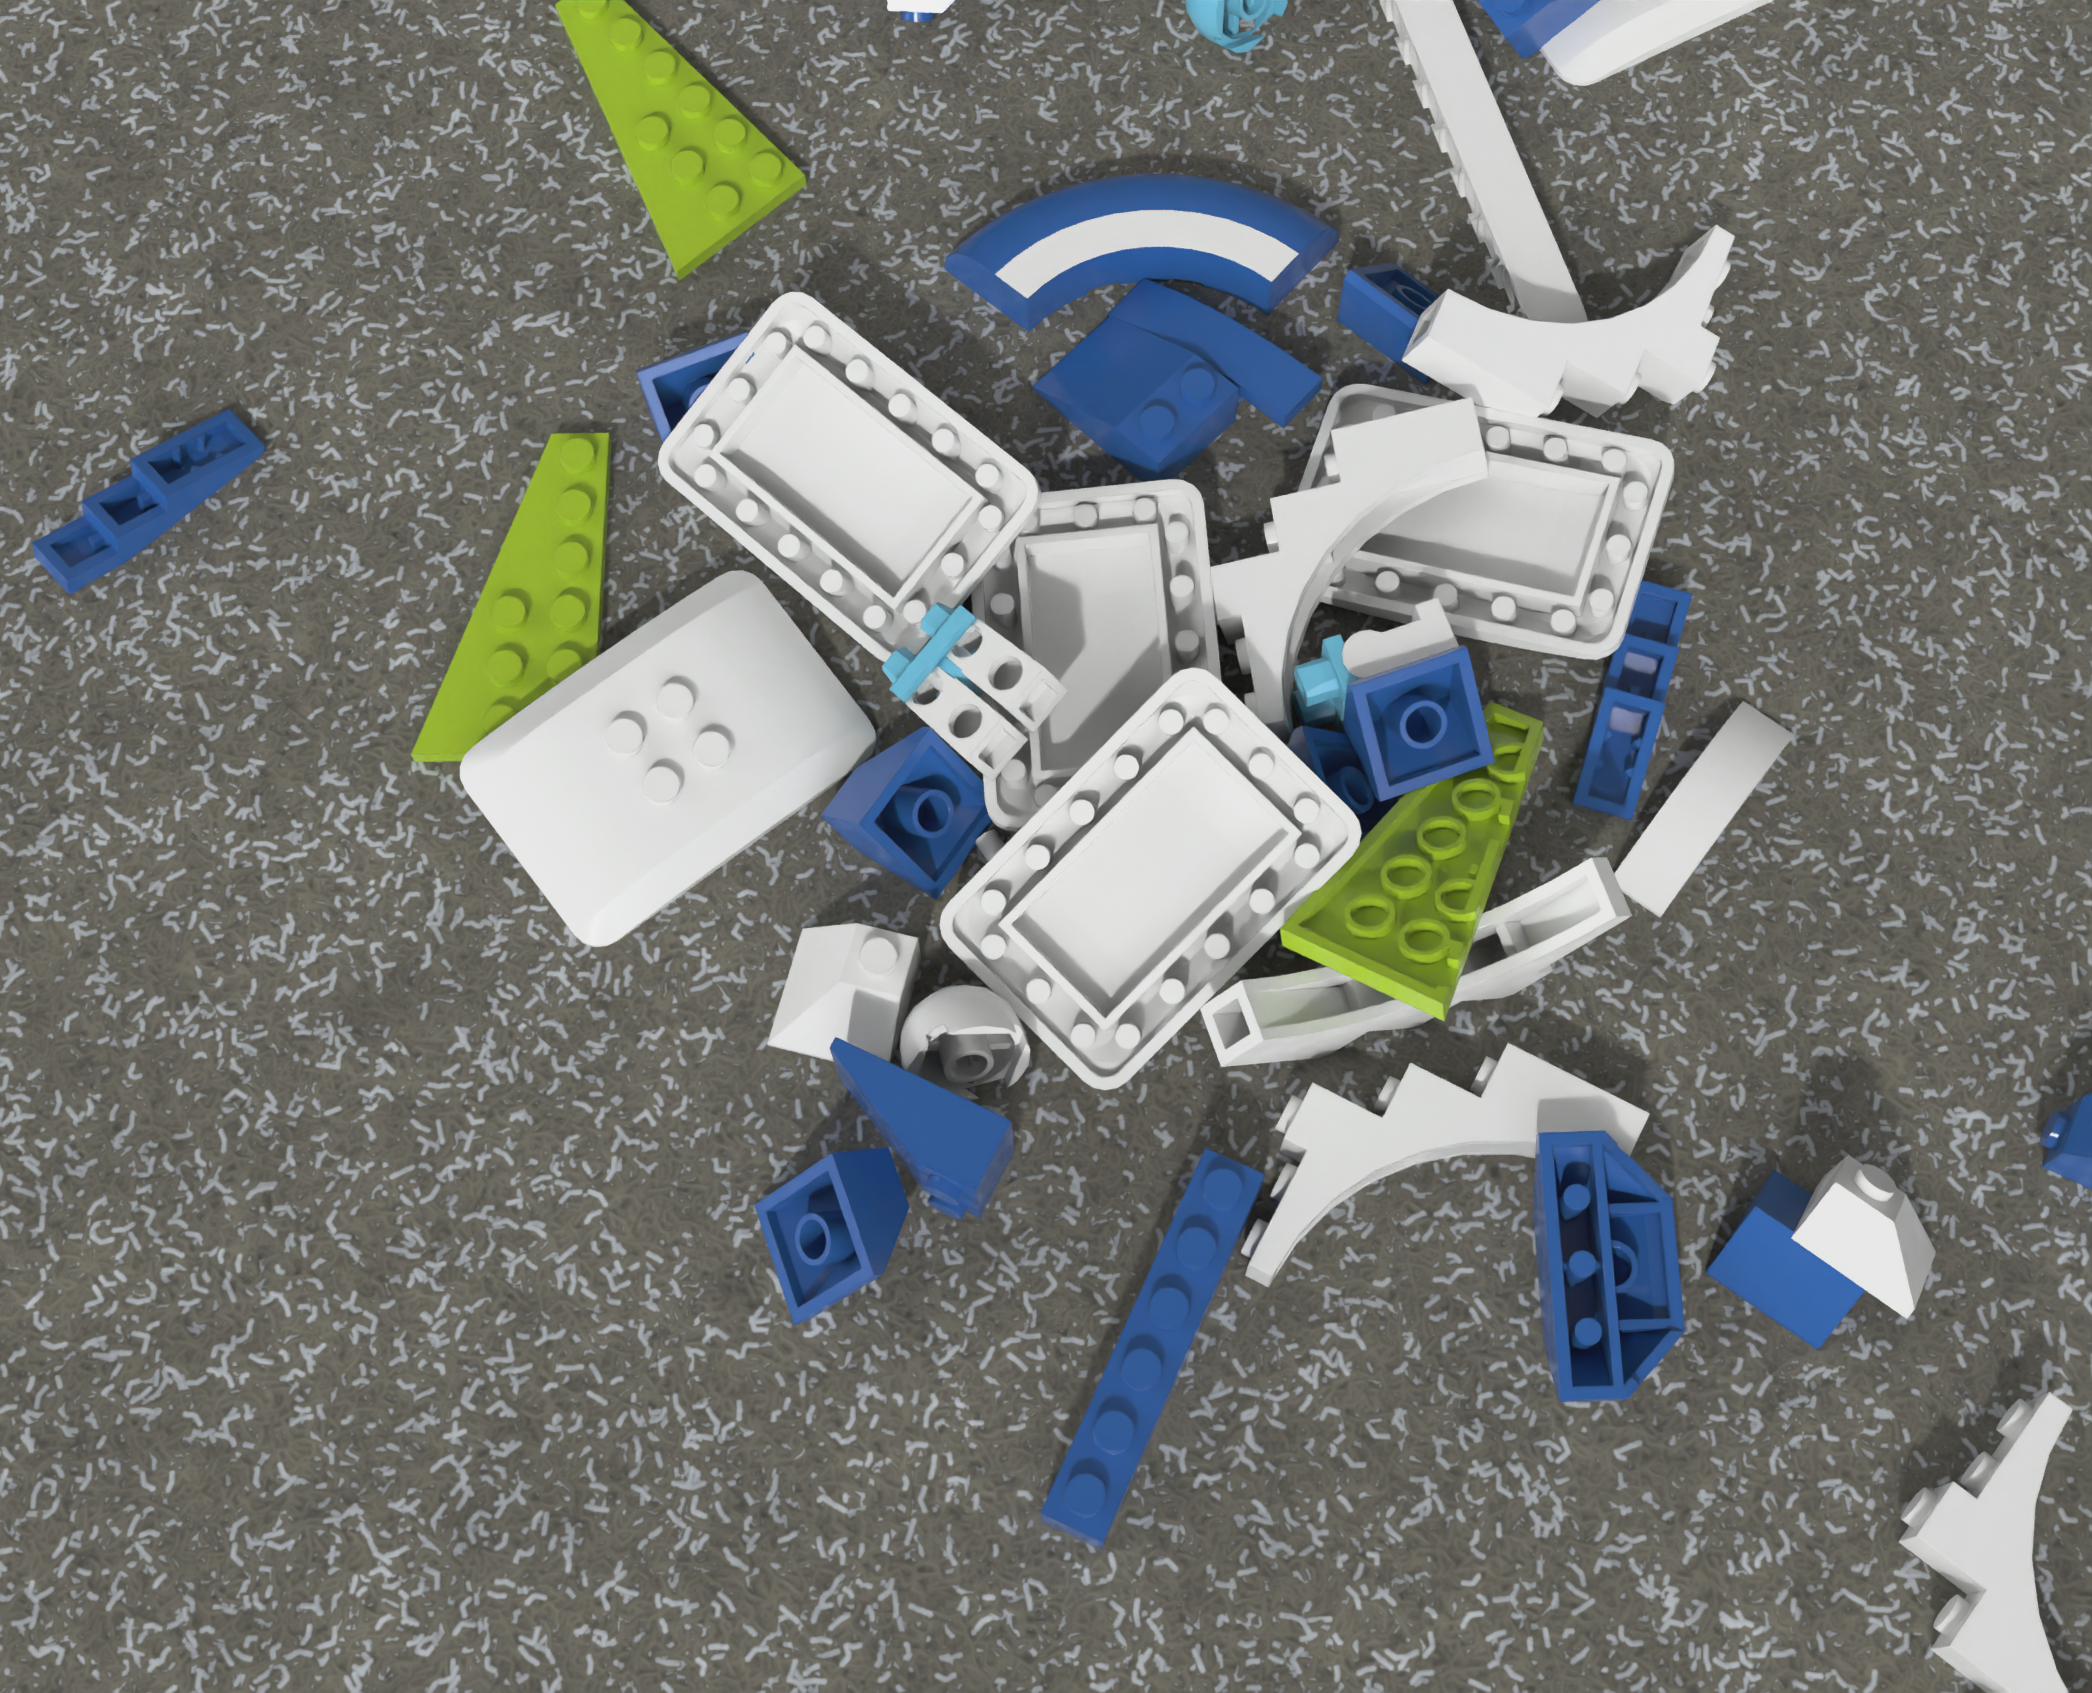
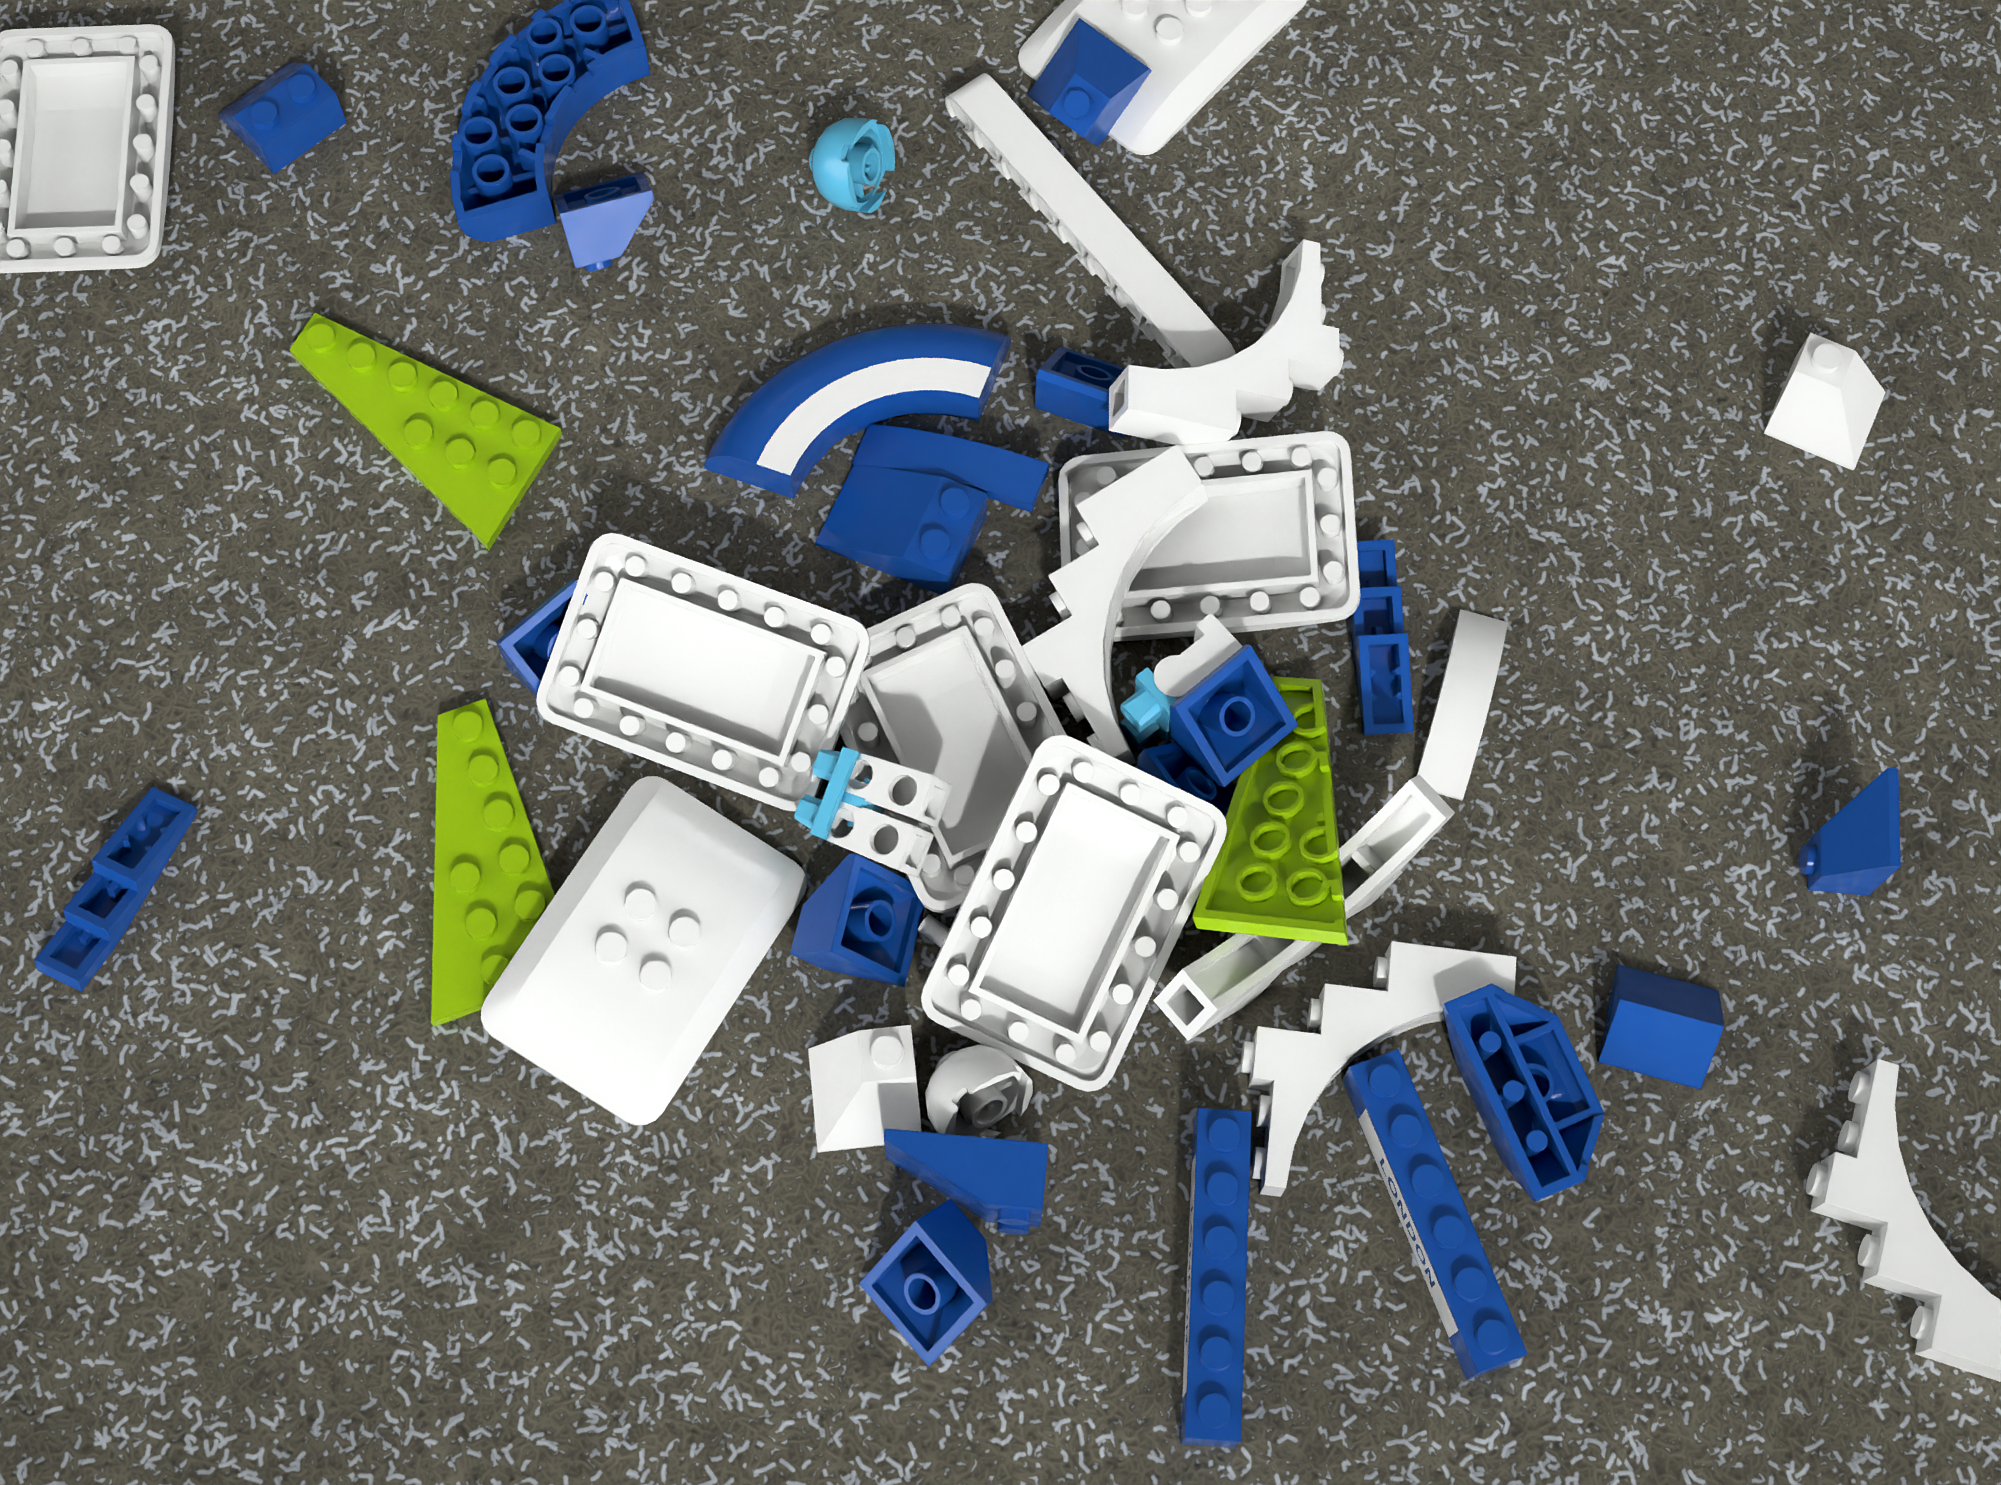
camera: 25 degrees left, 0 degrees up
white slope [1791,1155,1936,1319] -> none
none -> blue brick [1342,1049,1528,1380]

